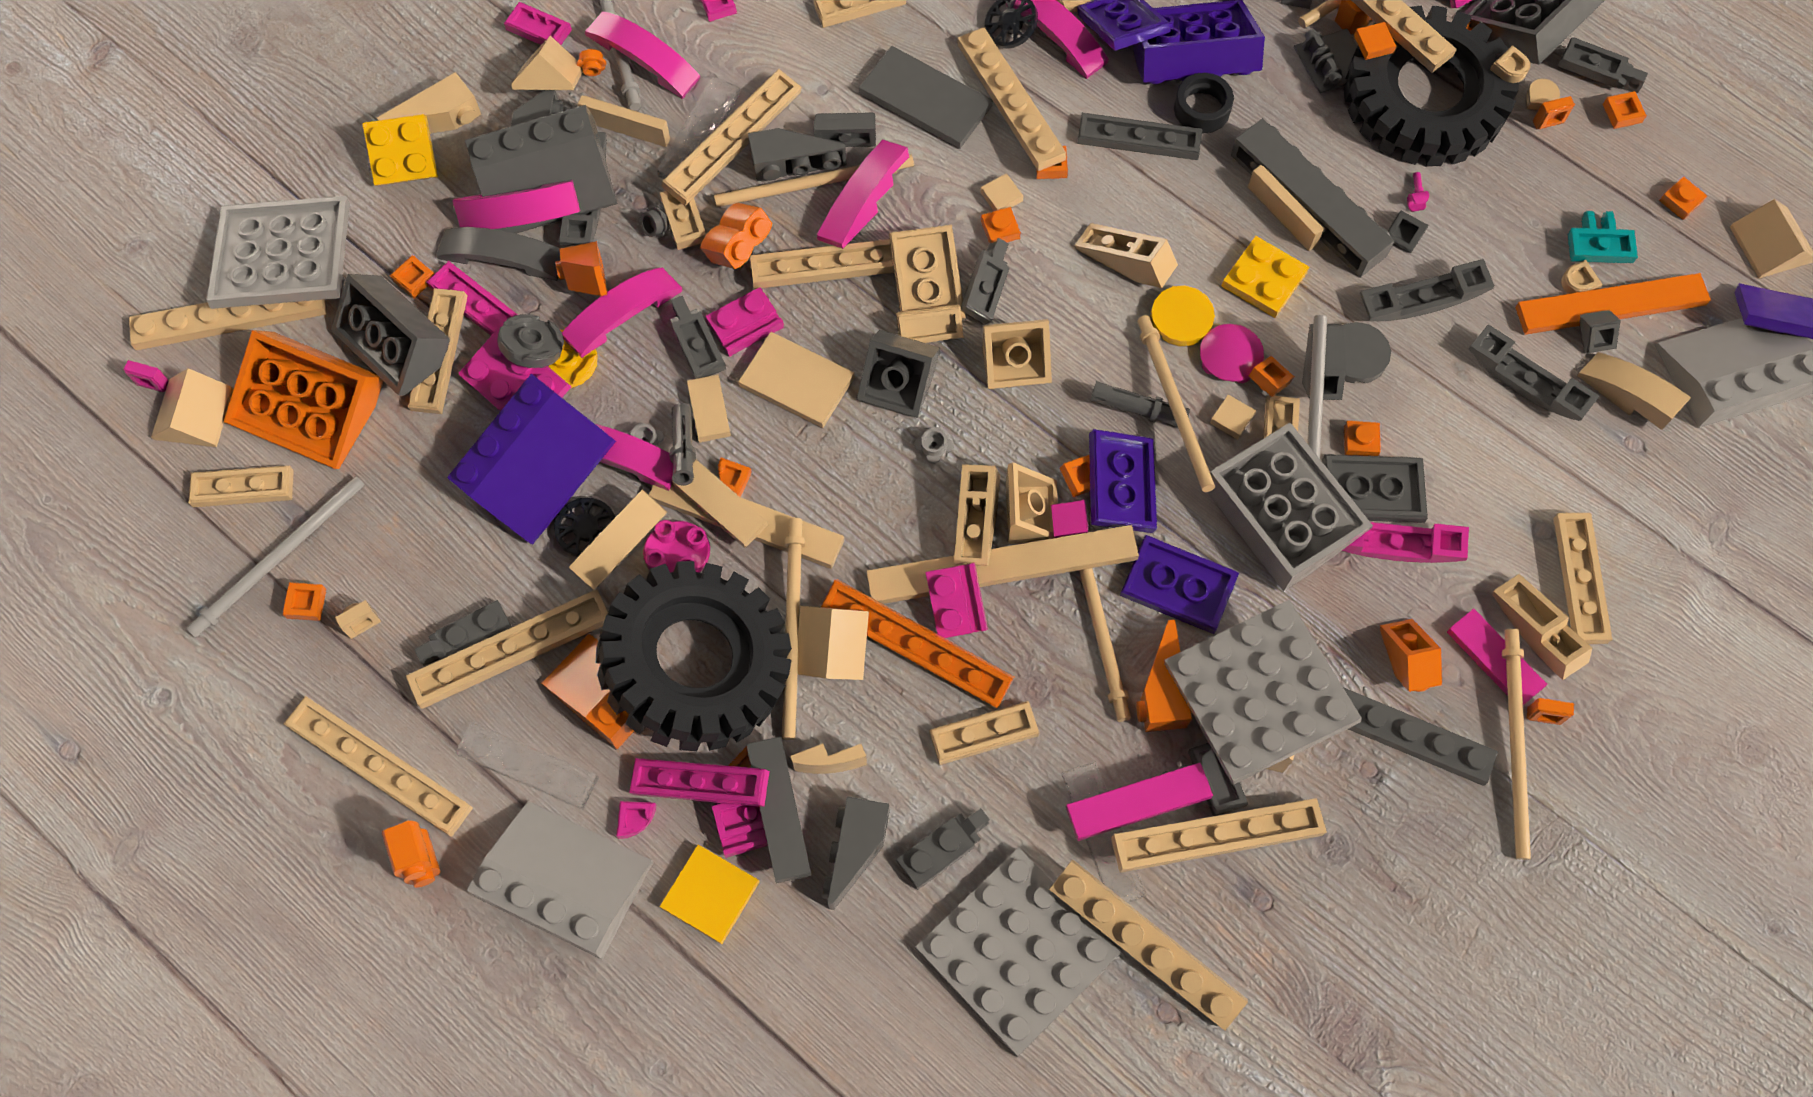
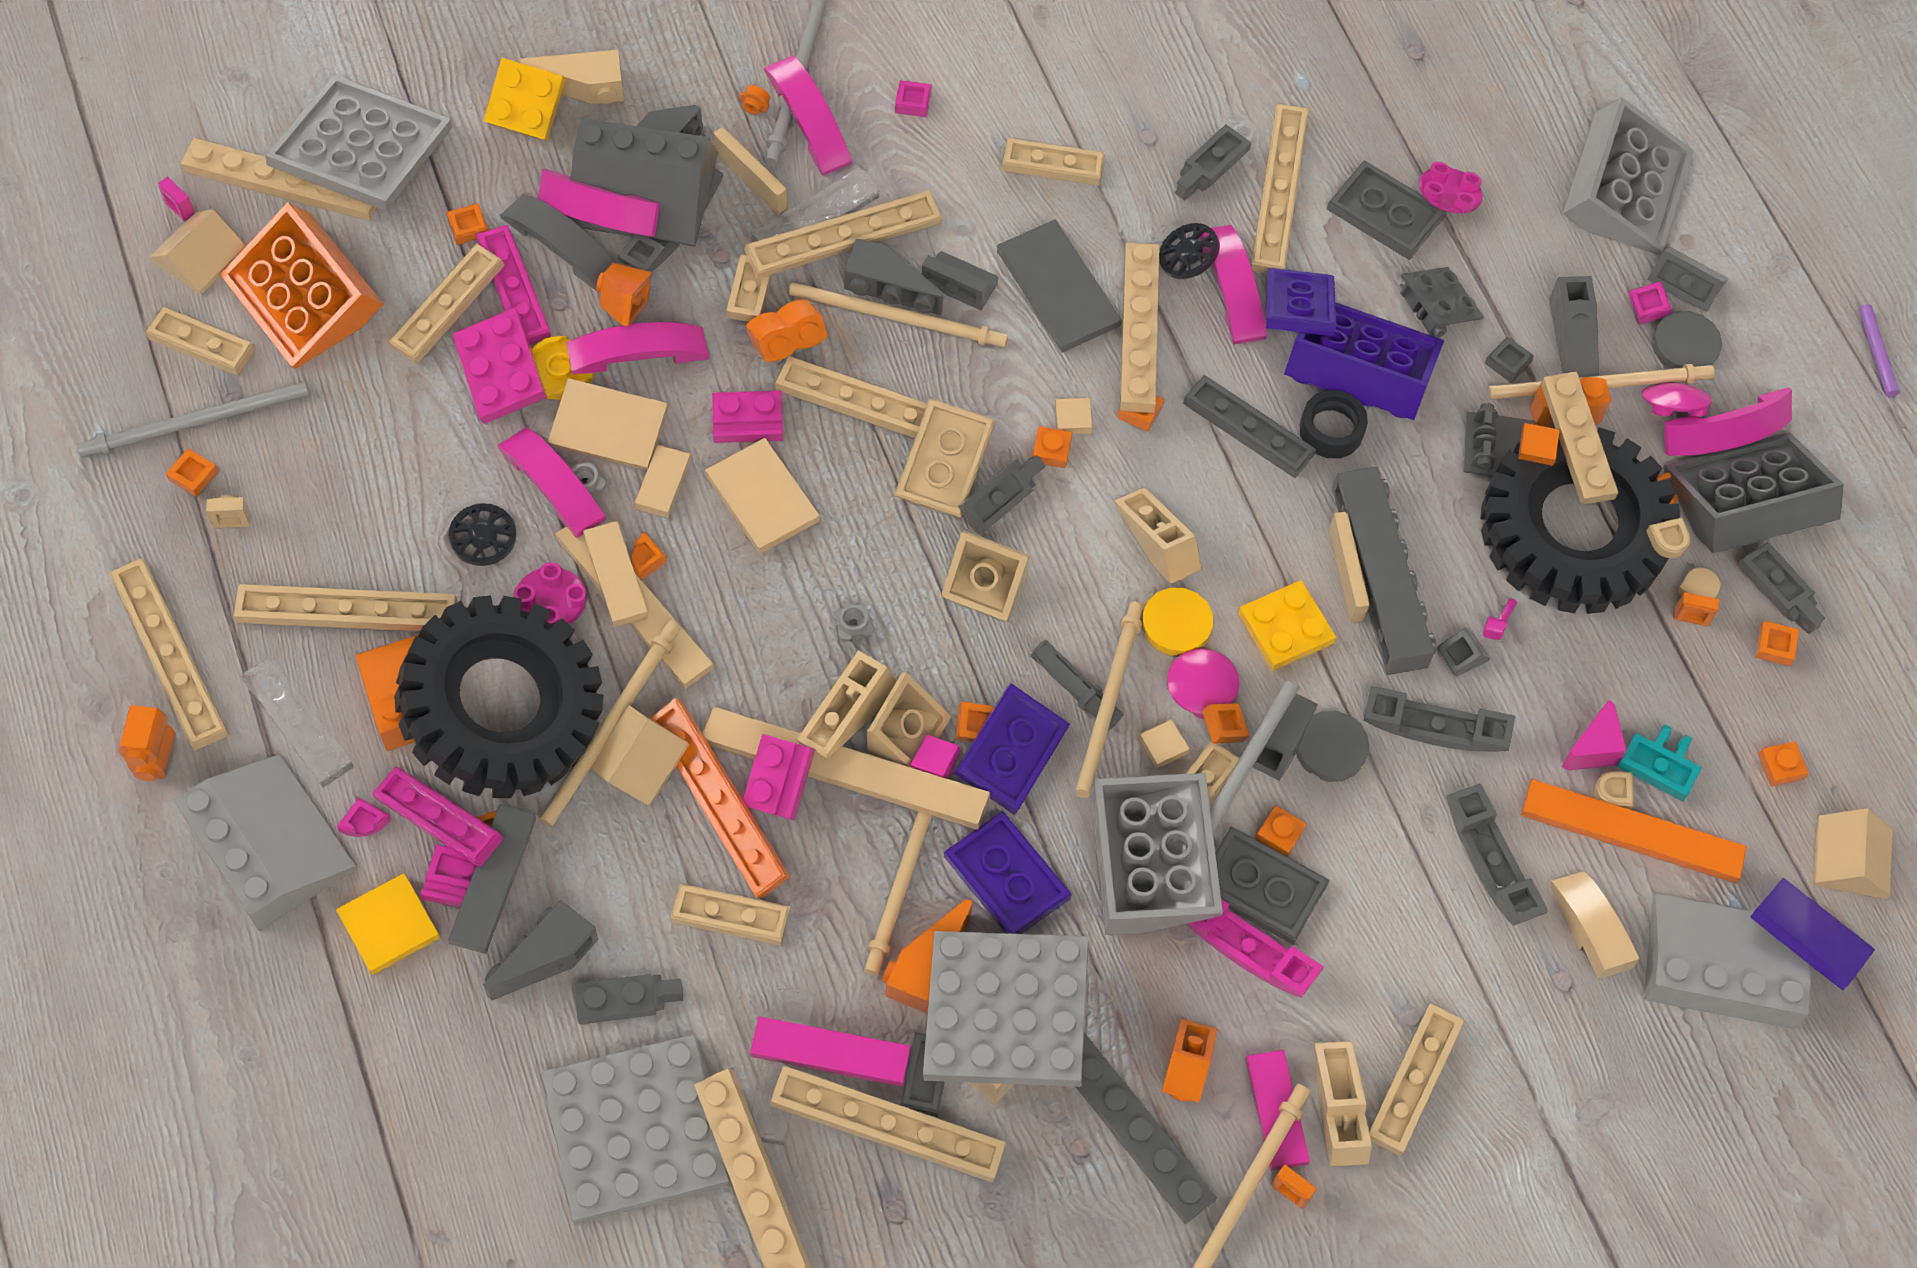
camera: 25 degrees right, 5 degrees down
dark grey slope [331,274,450,396] -> none
dark grey hinge [414,600,512,667] -> none
dark purple slope [447,374,616,545] -> none
dark grey tile [497,314,564,368] -> none
dark pink plate [504,2,572,45] -> none
tan slope [511,36,583,90] -> none
tan slope [569,490,667,590] -> none
dark grey plate [640,207,669,237] -> none
dark grey pin [669,403,696,486] -> none
dark grey hinge [670,295,726,379] -> none
tan slope [790,743,867,774] -> none
dark pink slope [817,139,909,249] -> none
dark grey slope [857,330,941,418] -> none
tan tile [896,304,964,343] -> none
dark grey slope [1580,310,1621,354] -> none
none -> tan tile [548,378,669,471]
none -> dark pink slope [1561,700,1626,771]

